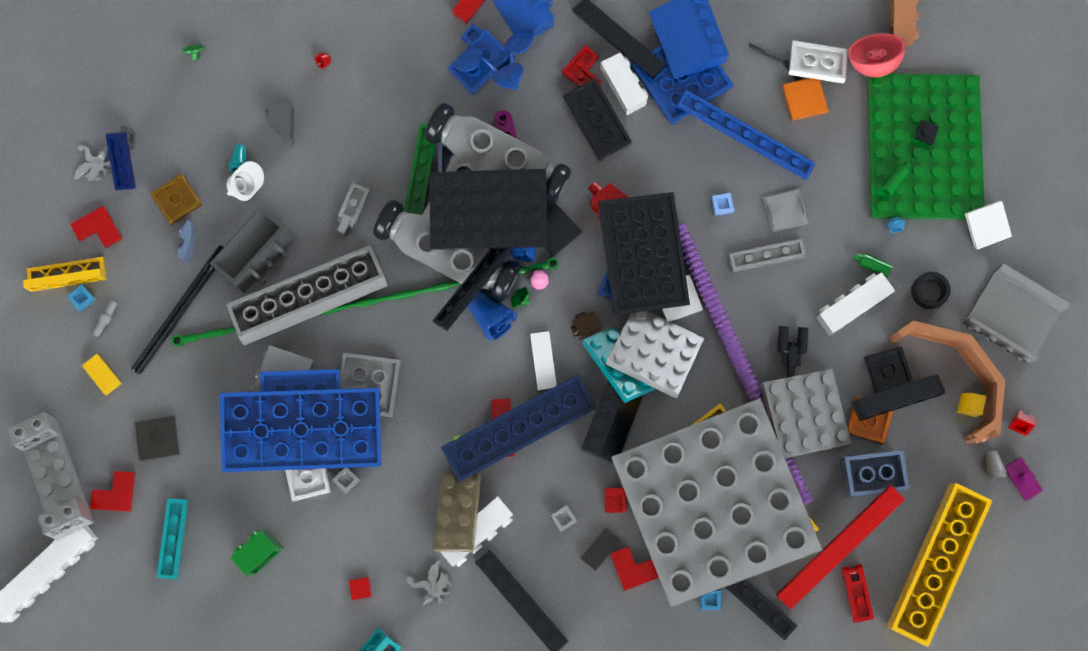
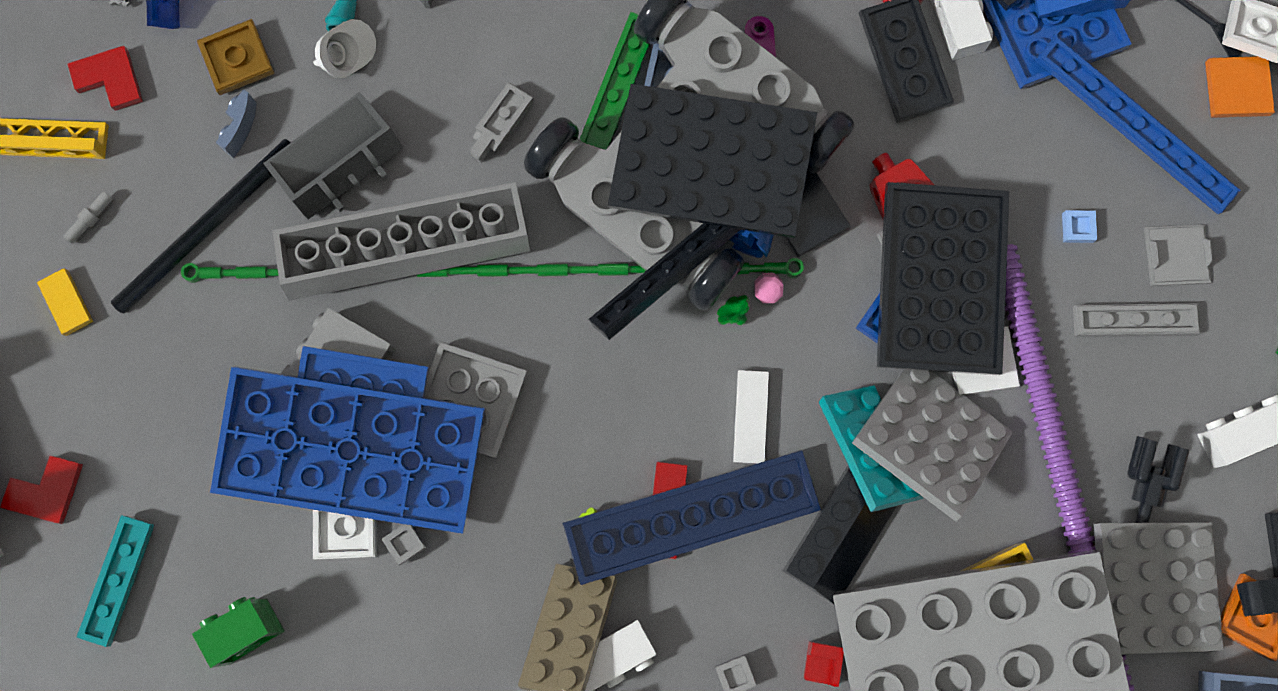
camera: 15 degrees right, 0 degrees up
dark azure plate [67,284,96,312] -> none
clear smoke plate [135,416,180,461] -> none
blue cone [468,290,517,341] -> none
dark brown brick [570,311,601,340] -> none

